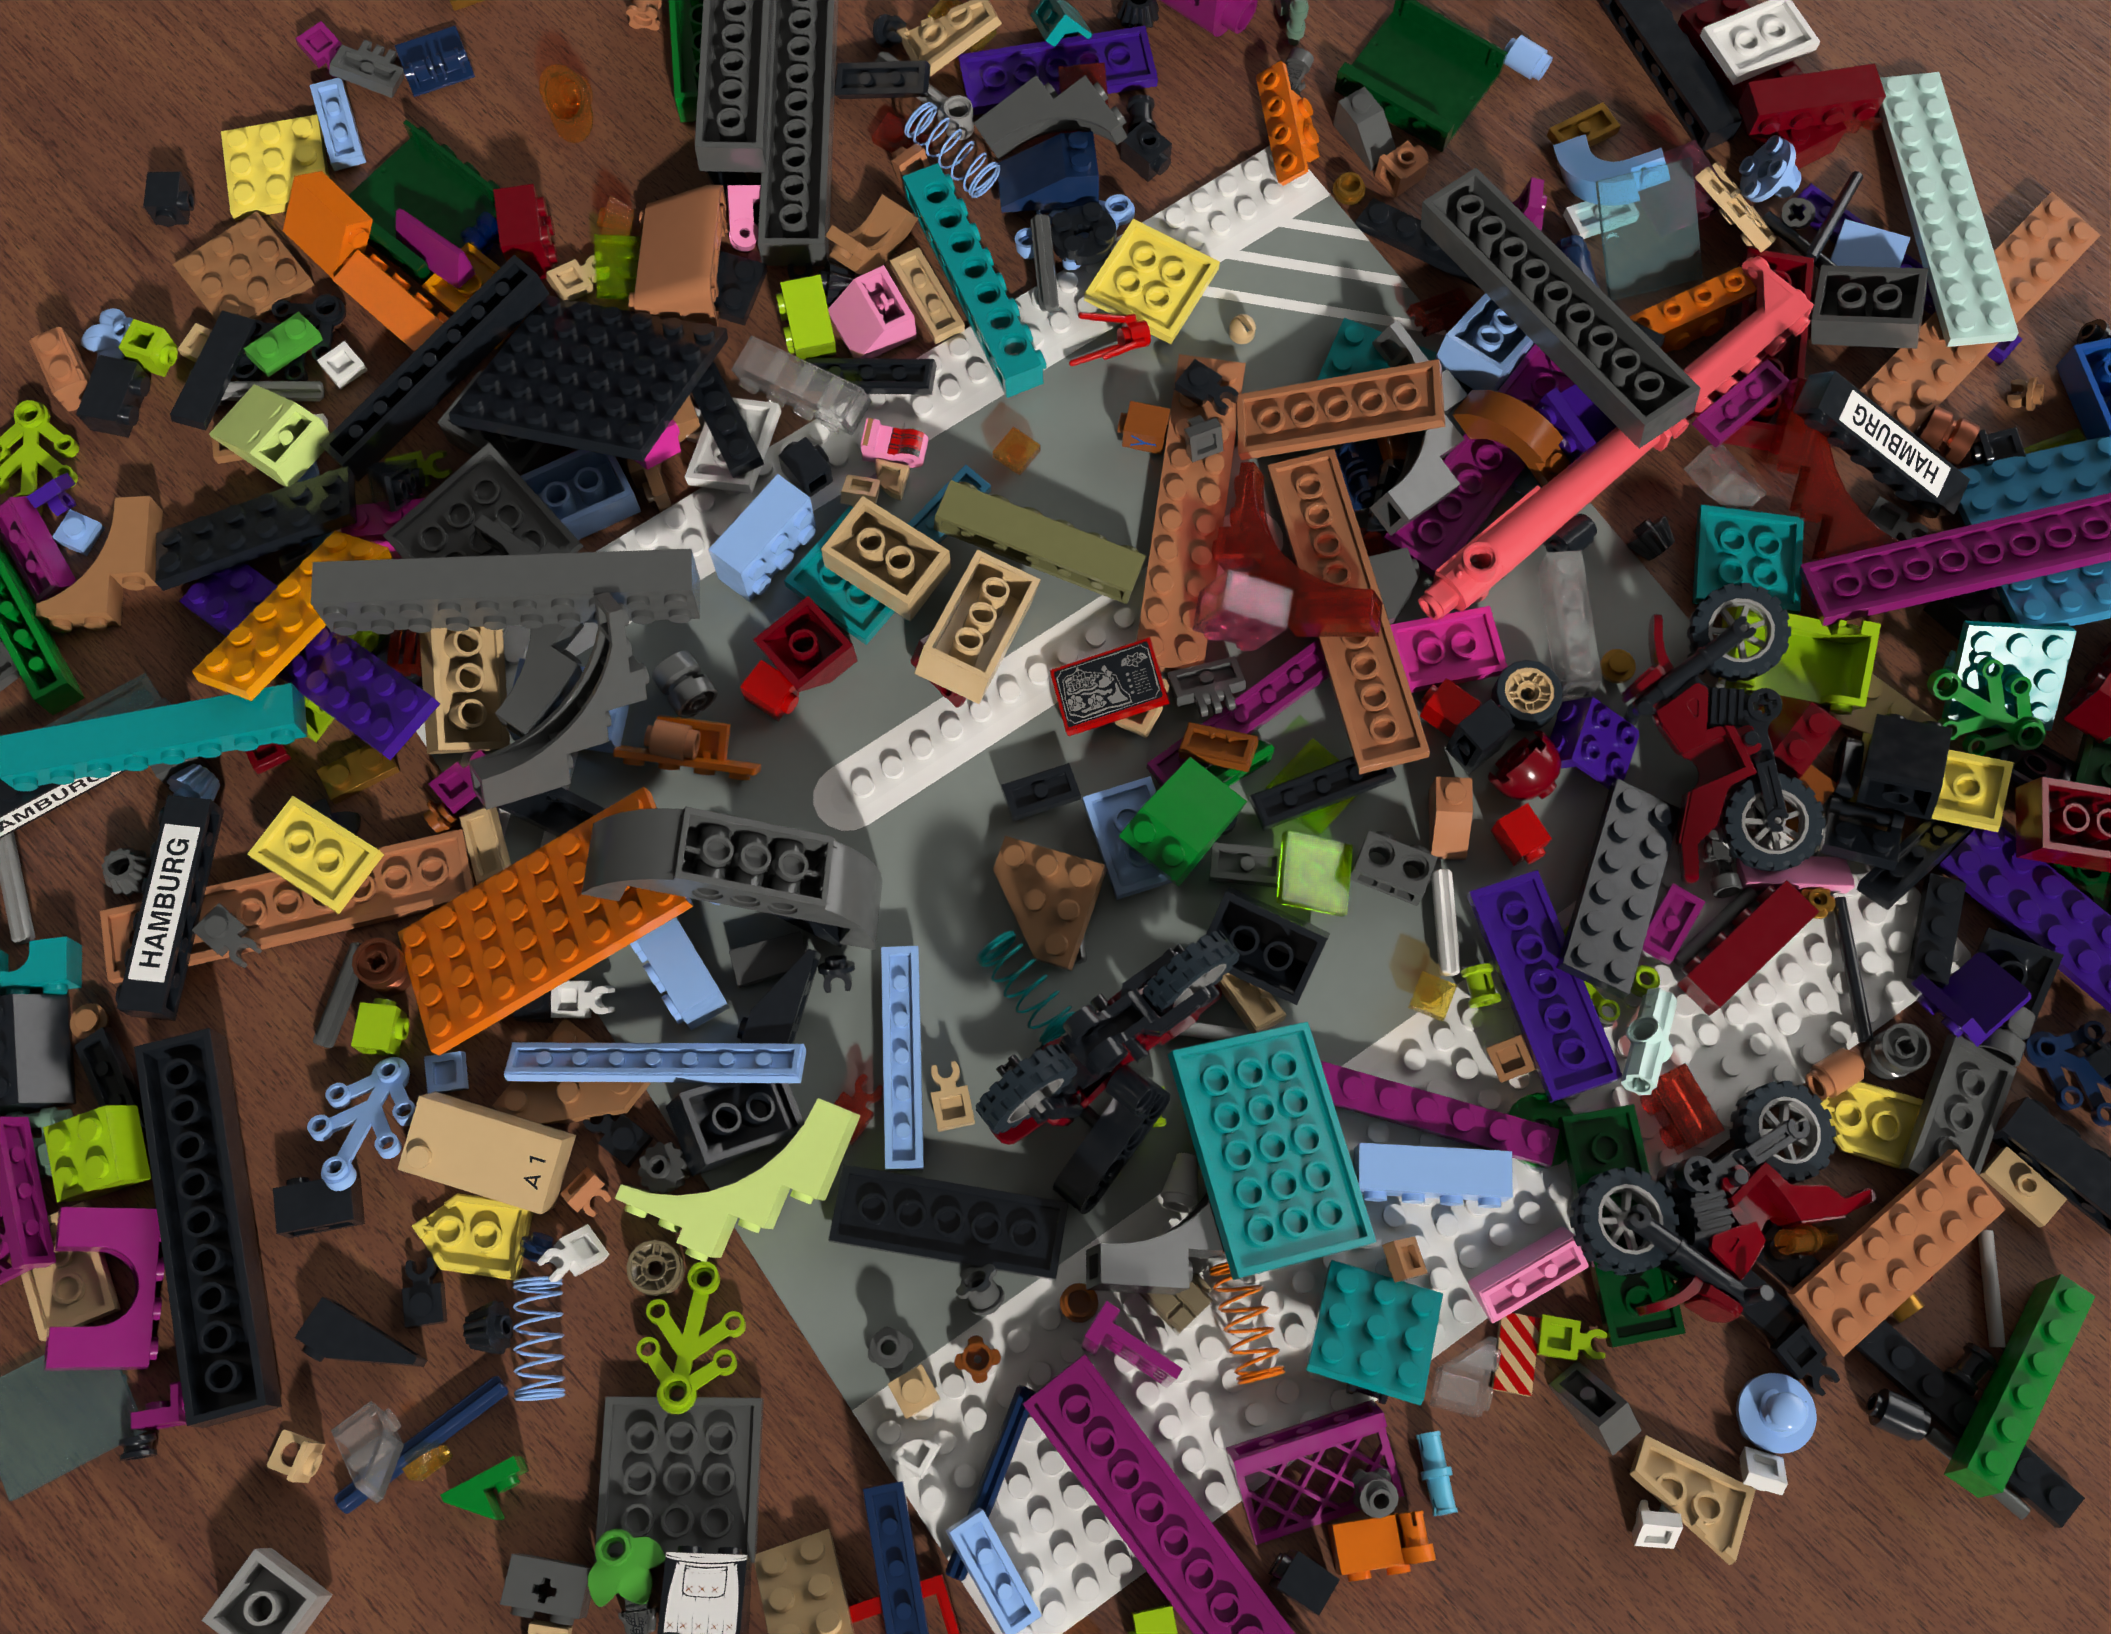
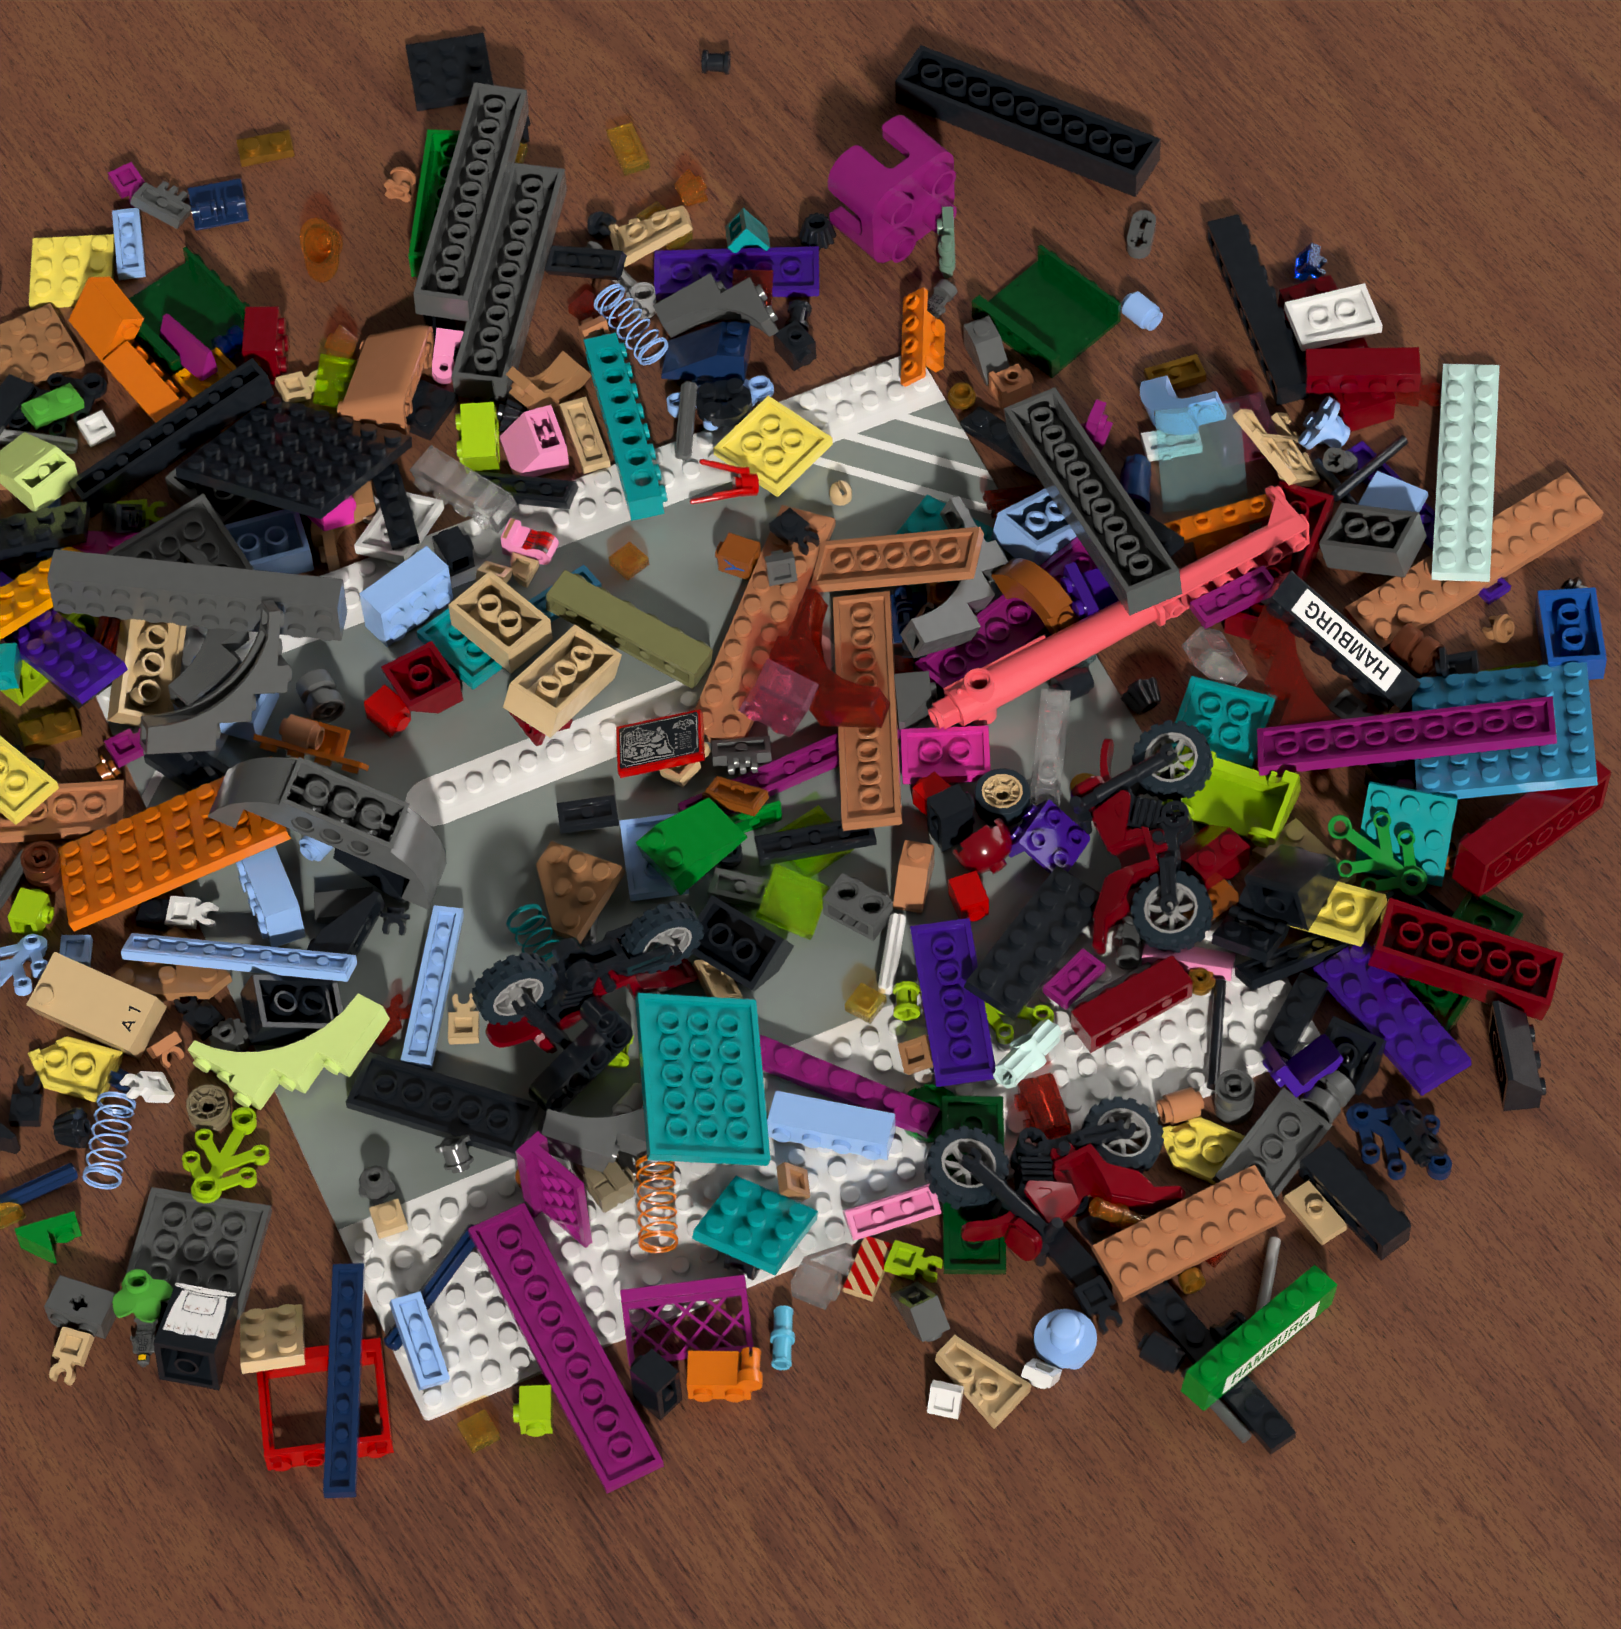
camera: 15 degrees right, 15 degrees down
tan tile [459,807,511,885] -> none
white tile [888,1439,943,1479] -> none
dark orange plate [954,1335,1001,1383] -> none
dark grey brick [1351,1467,1399,1518] -> none

